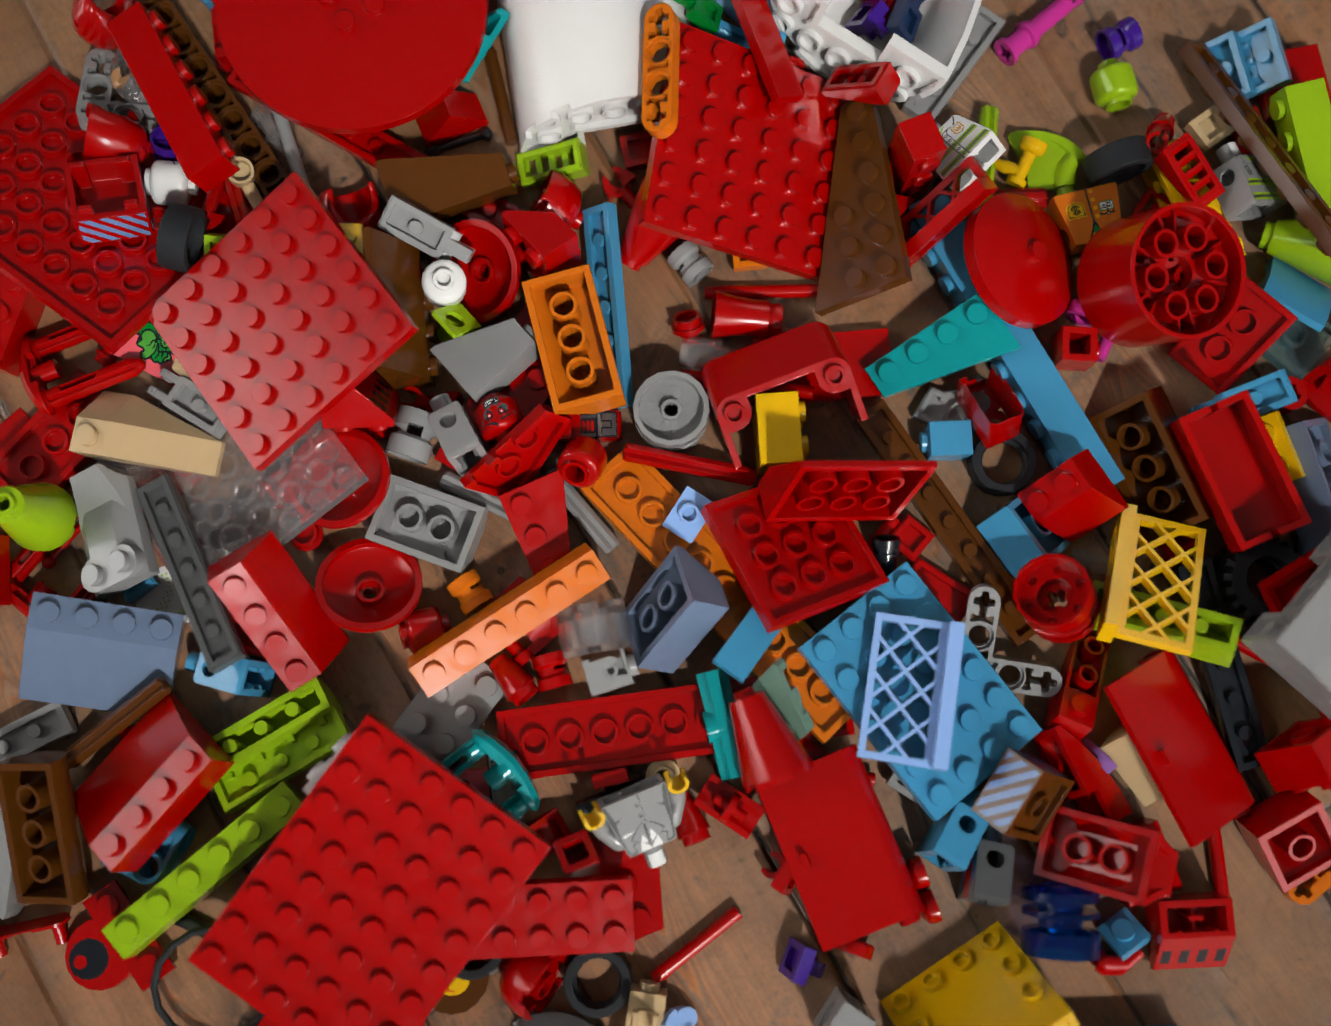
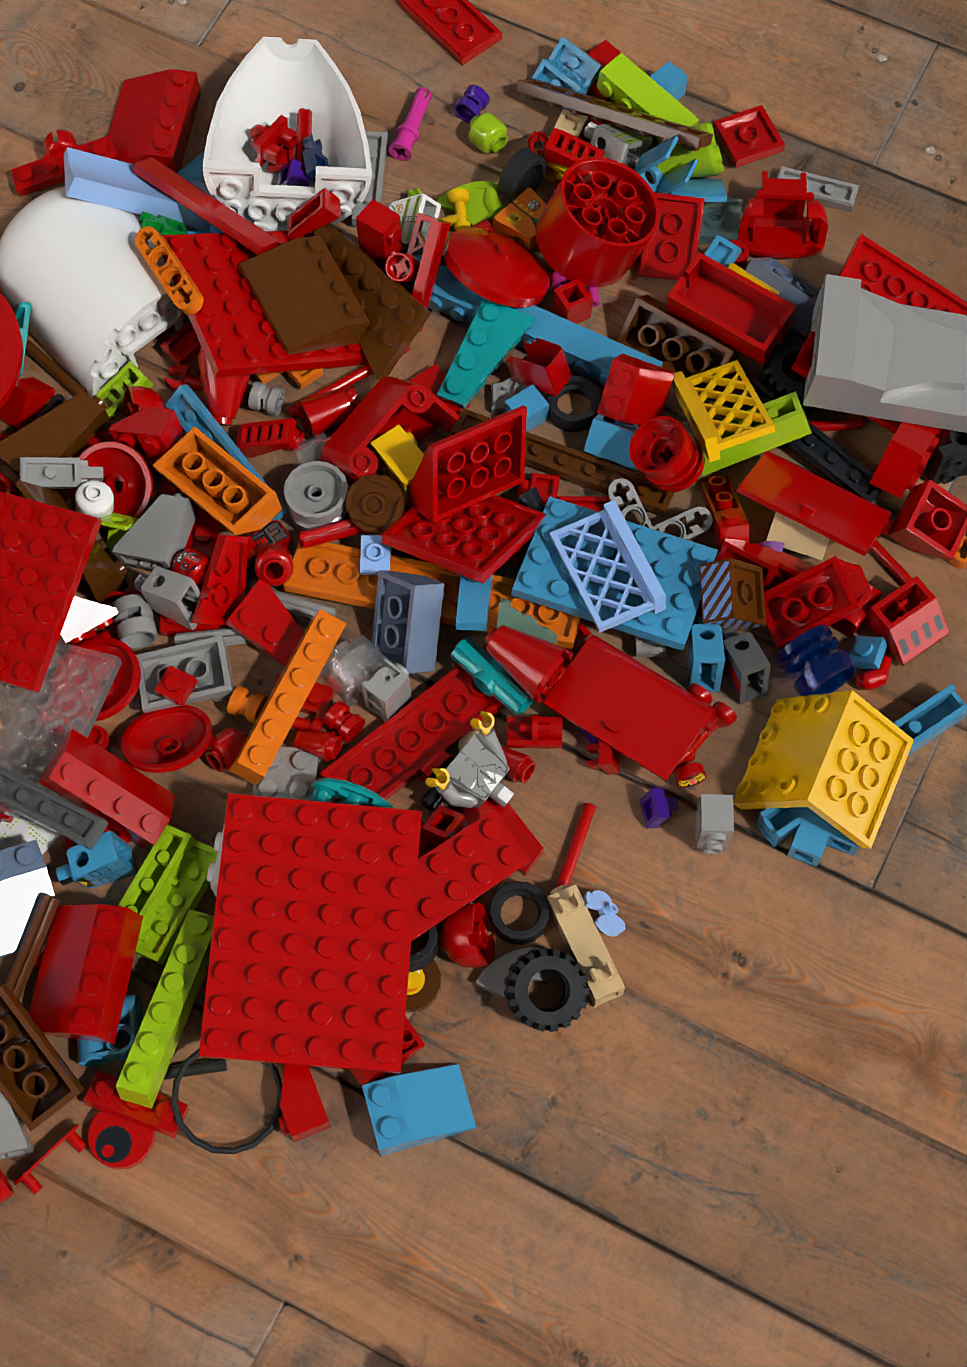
camera: 35 degrees left, 15 degrees down
none -> red plate [154,665,198,707]
none -> red slope [236,418,296,458]
none -> reddish brown slope [238,236,370,355]
none -> reddish brown tile [345,473,405,533]
none -> red wheel [385,253,420,282]
none -> dark azure piece [634,135,698,194]

